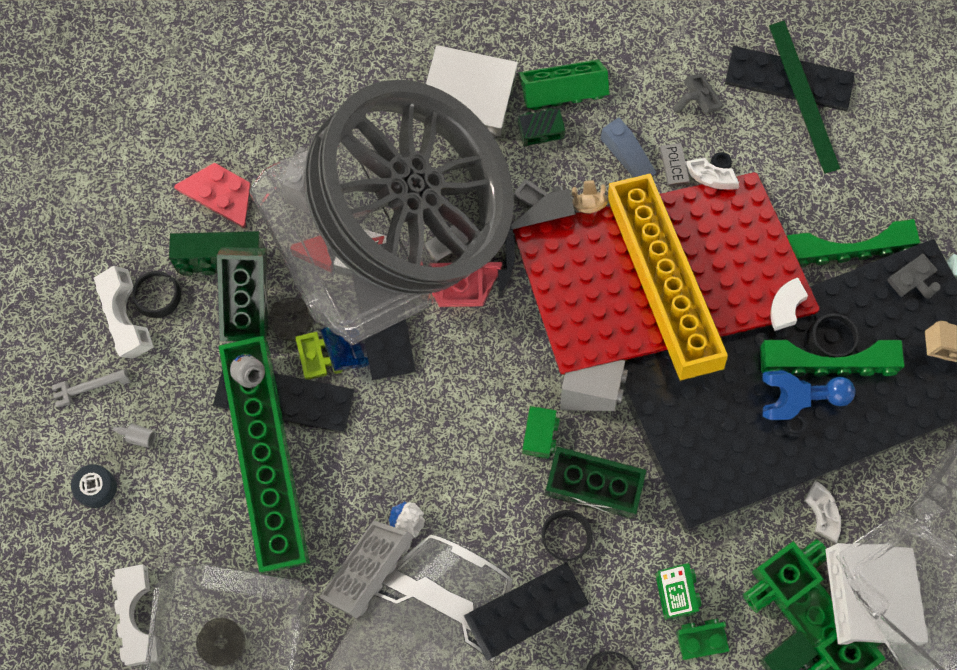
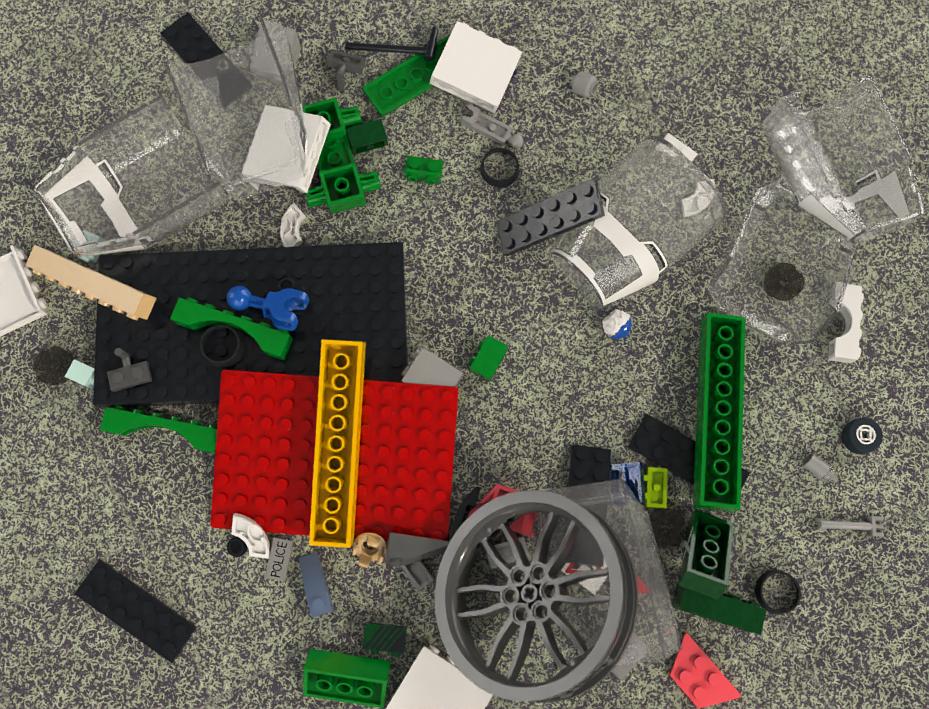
camera: 160 degrees left, 5 degrees up
white arch [94,266,154,359] -> none
light grey head [230,354,265,388] -> none
light grey plate [319,521,414,619] -> none
black tyre [541,510,593,561] -> none
dark green brick [544,447,647,519] -> none
slope [655,563,701,620] -> none
dark grey plate [673,73,724,114] -> none
dark green piece [769,20,840,174] -> none
white tile [771,278,808,331] -> none

